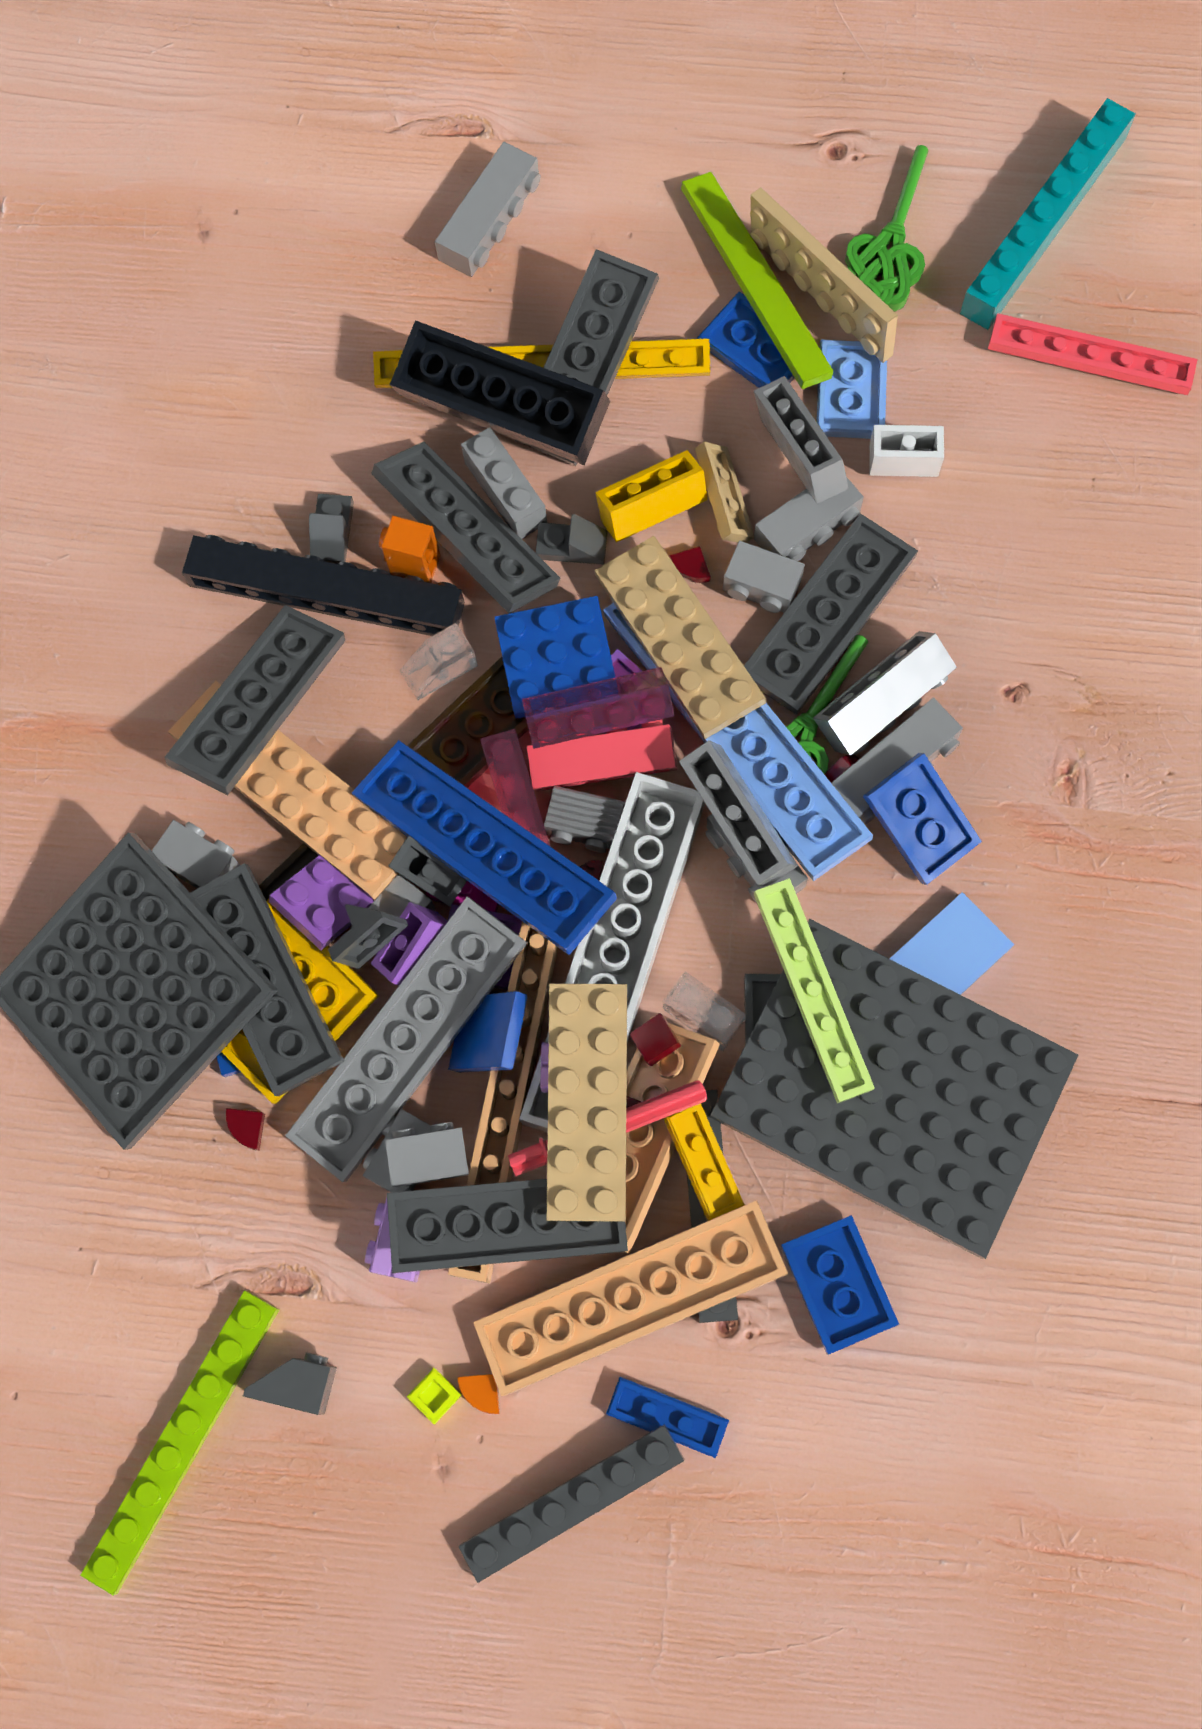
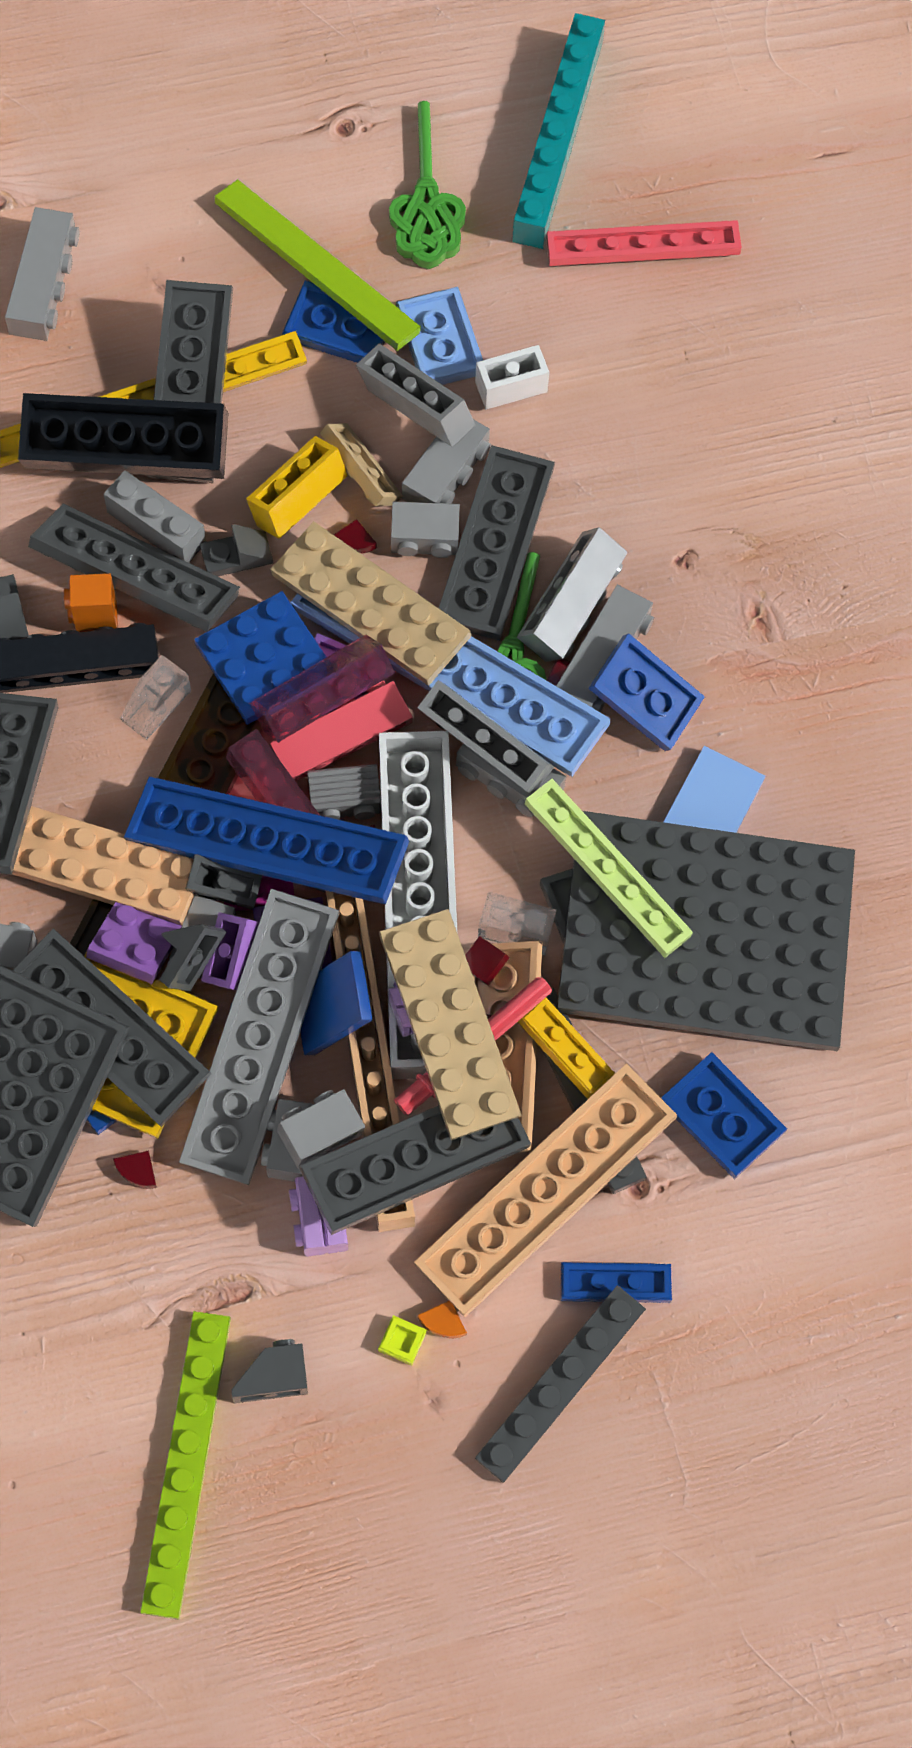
camera: 30 degrees left, 5 degrees down
tan plate [750,187,898,363] -> none

